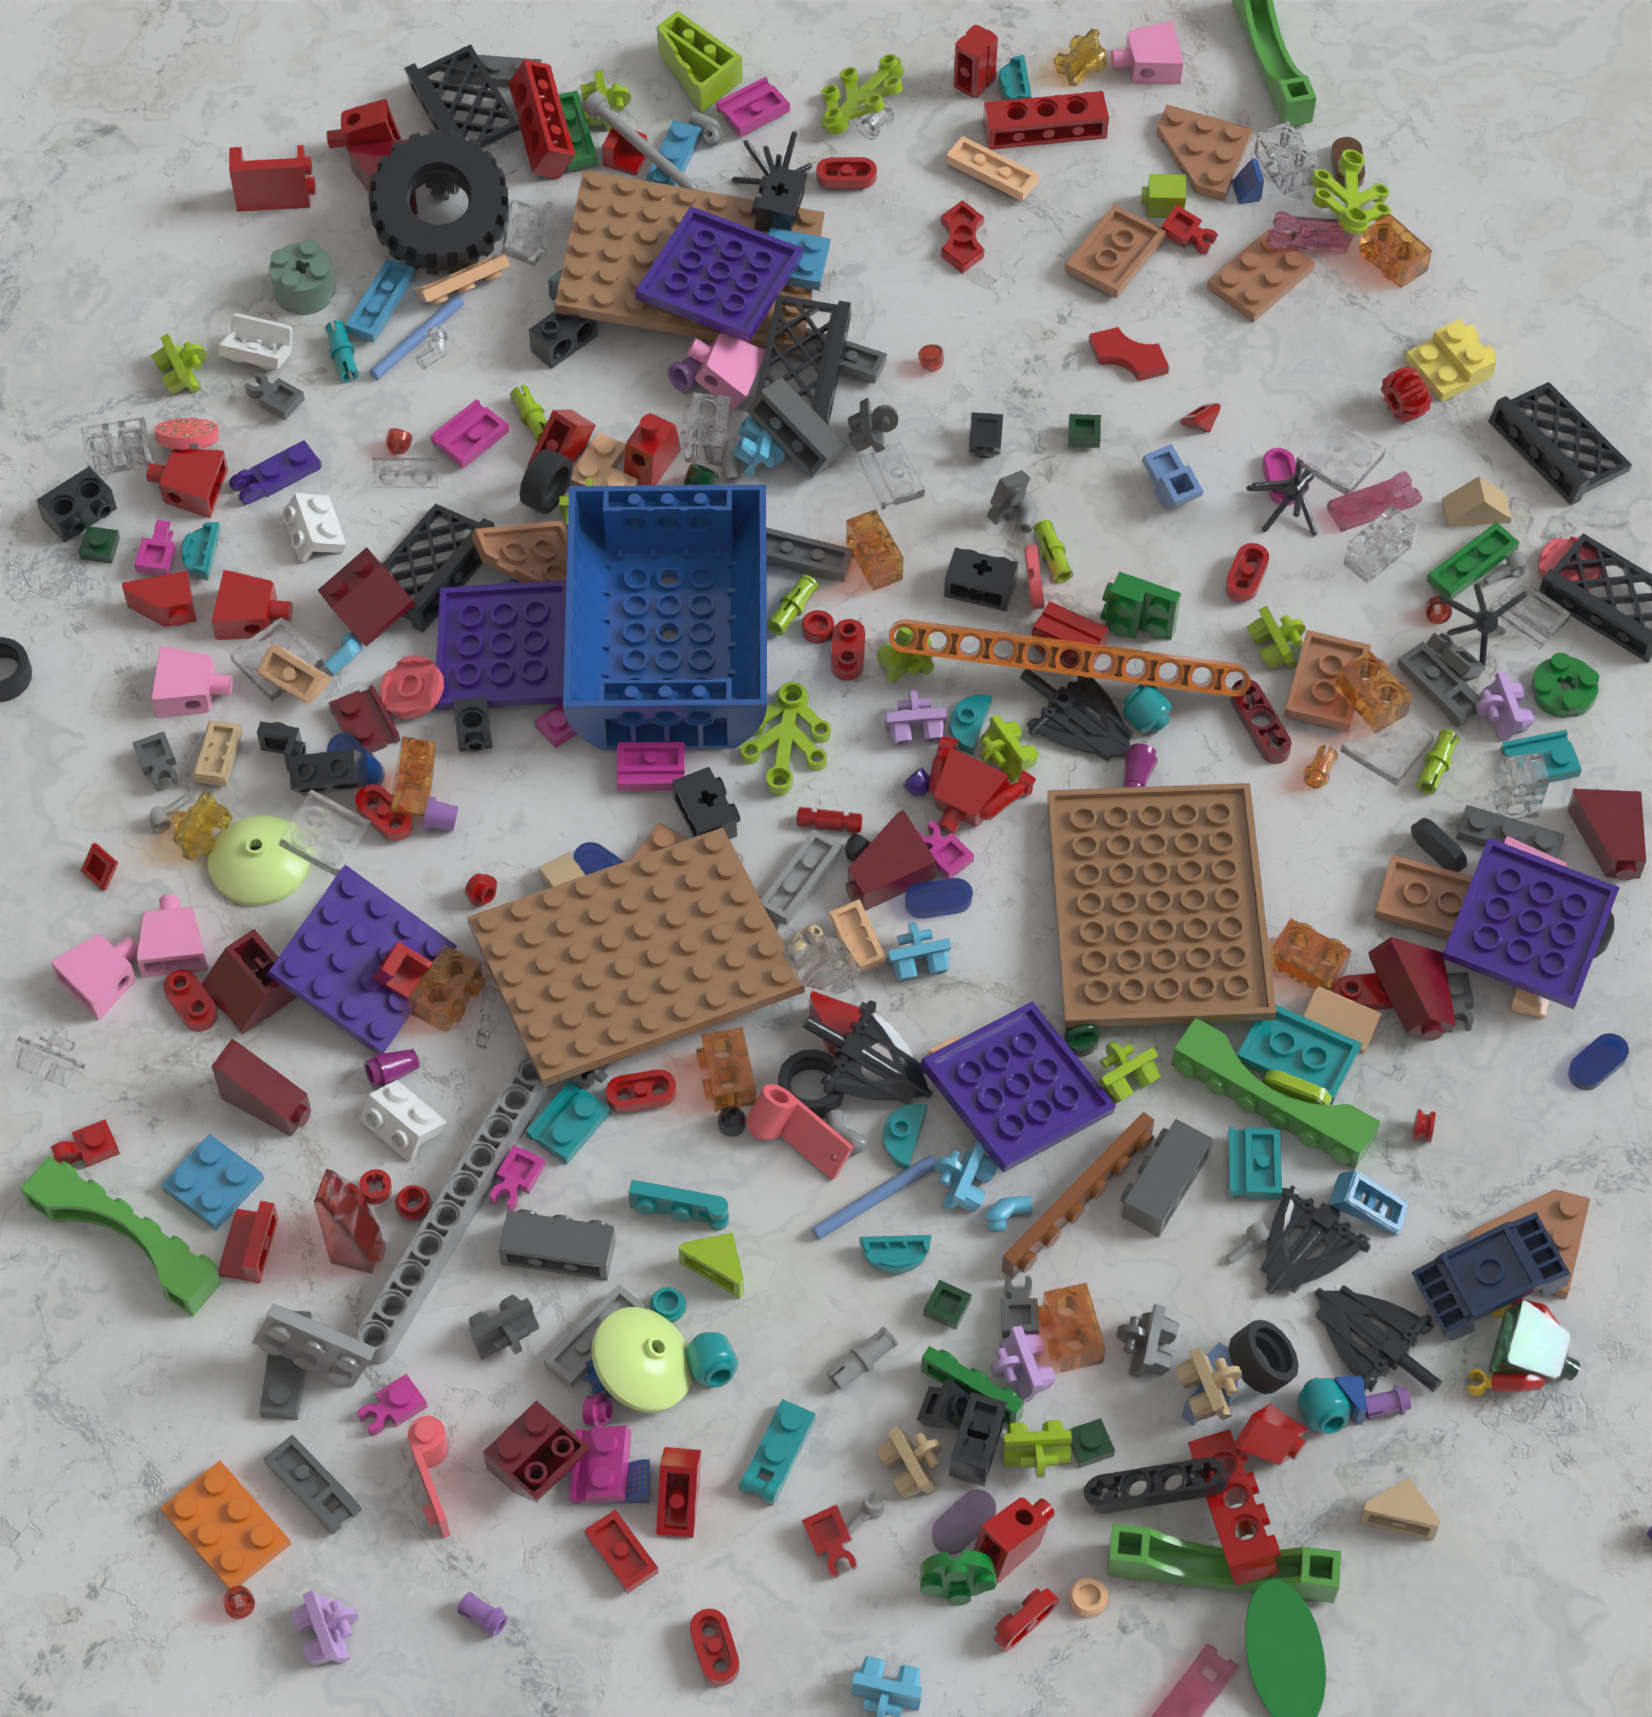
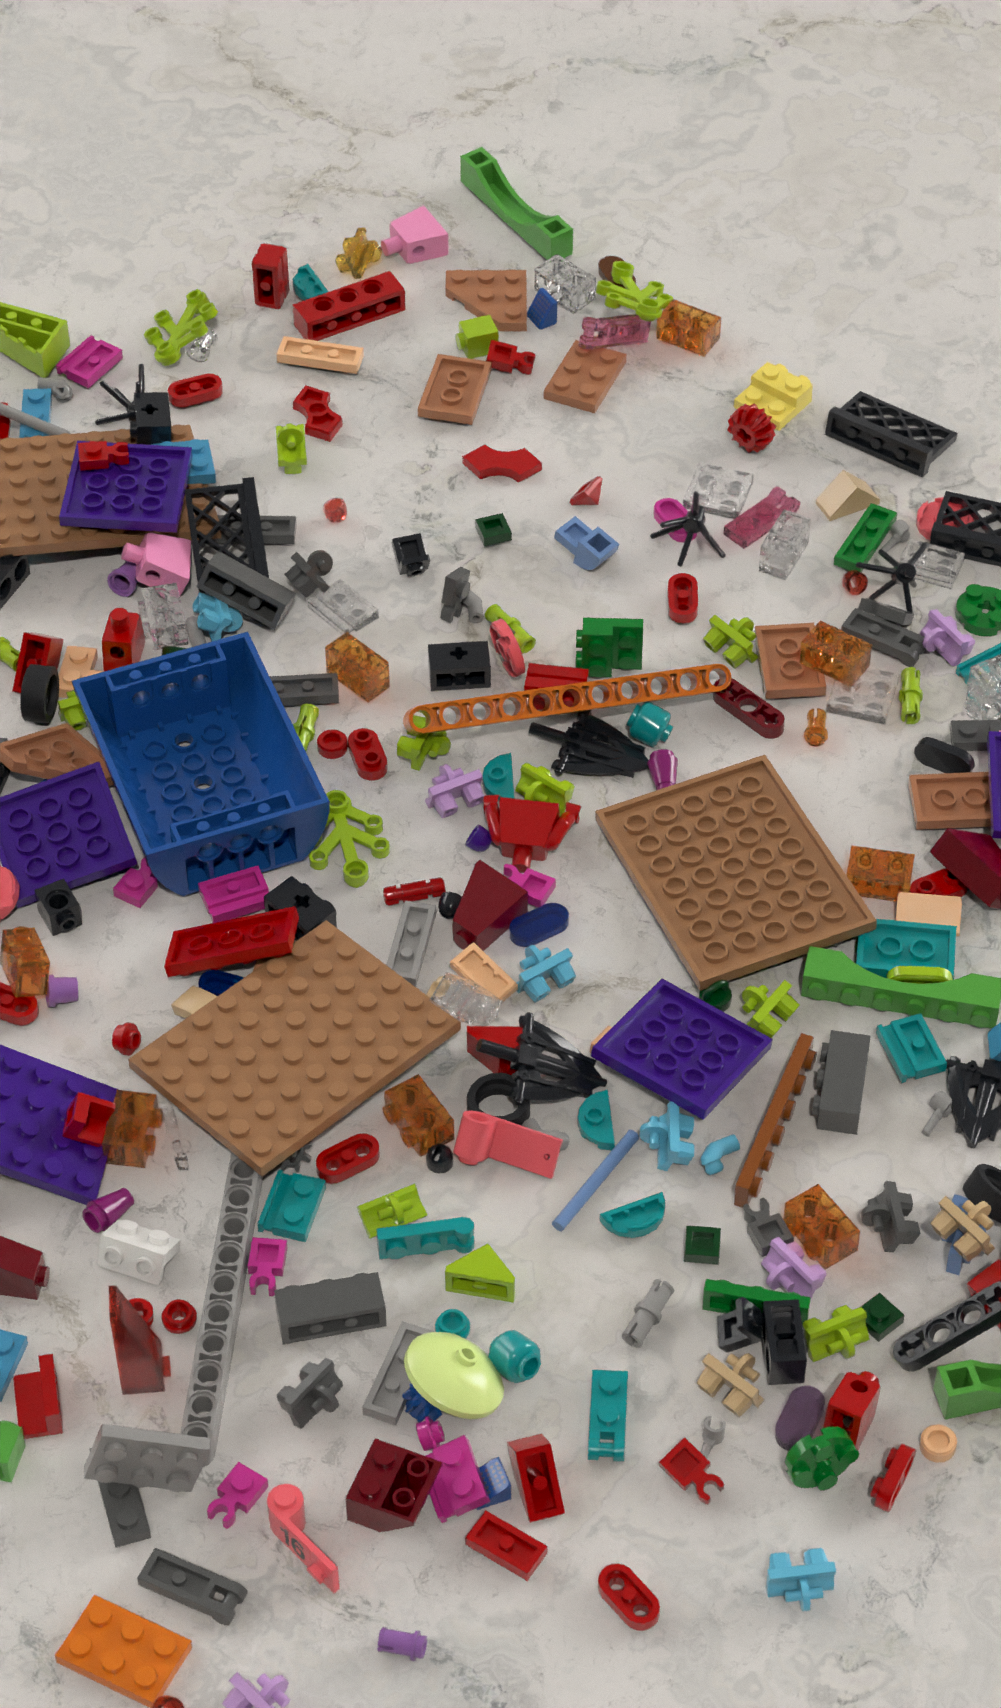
camera: 20 degrees left, 10 degrees down
none -> red plate [78,441,129,471]
none -> red plate [164,906,299,977]
none -> lime hips [276,423,307,474]
none -> lime hips [357,1183,428,1239]

